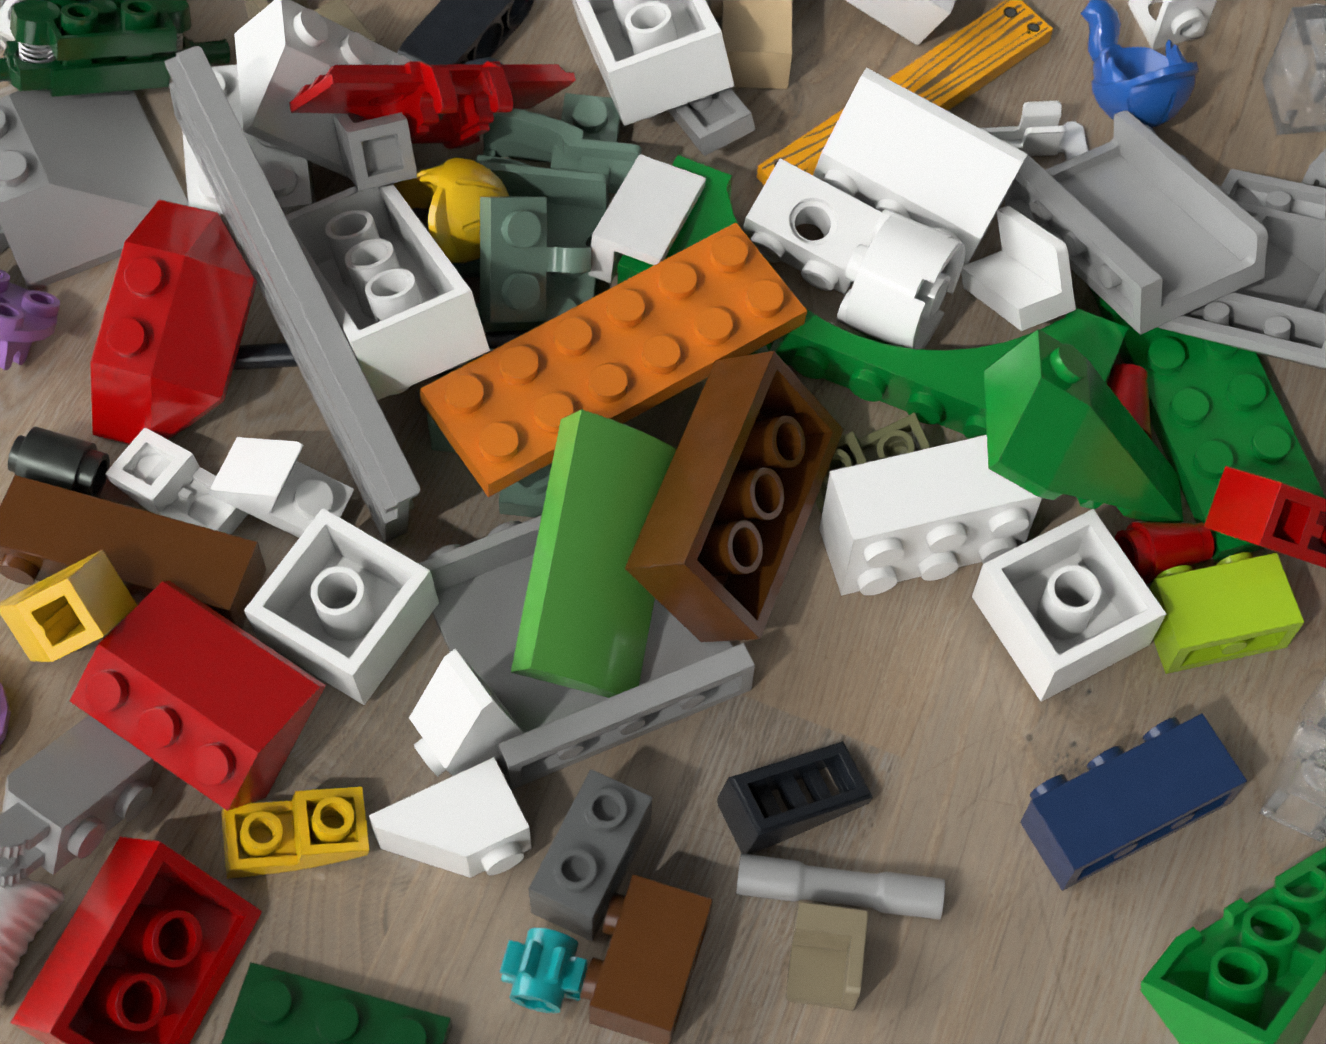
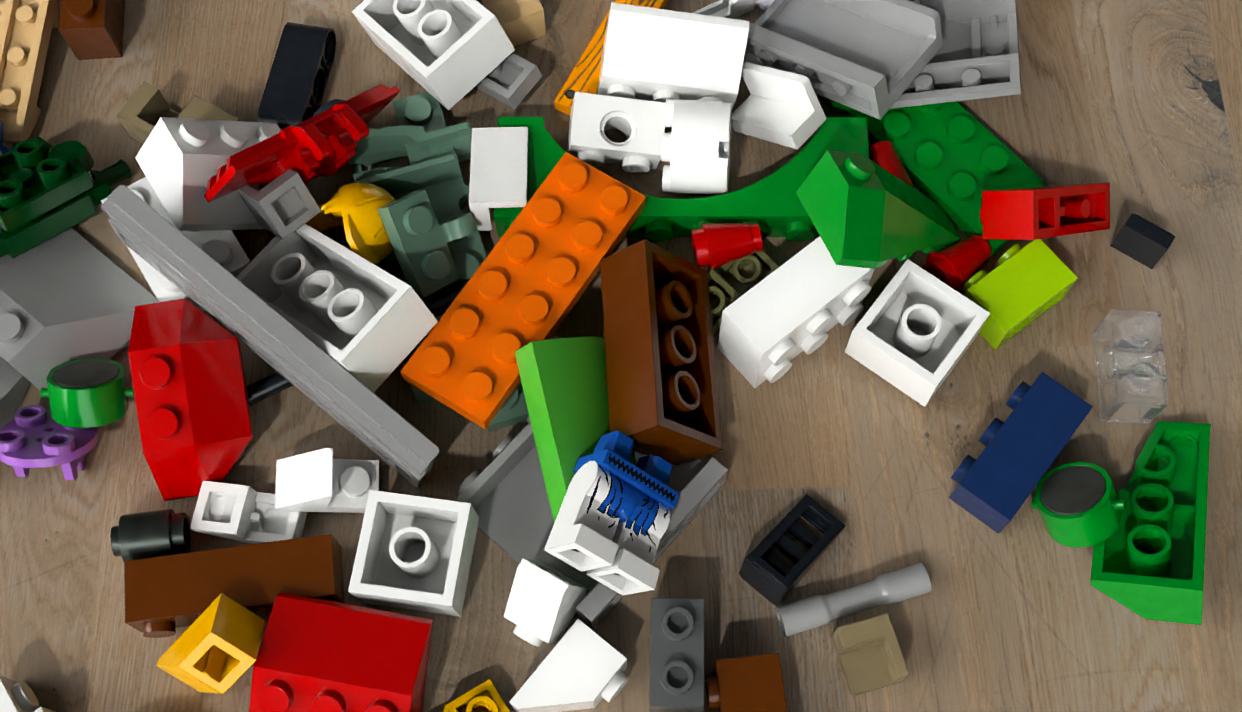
camera: 20 degrees left, 5 degrees up
none -> green piece [41,358,134,428]
none -> white hips [544,431,679,596]
none -> red cone [691,223,763,270]
none -> piece [1031,461,1126,548]

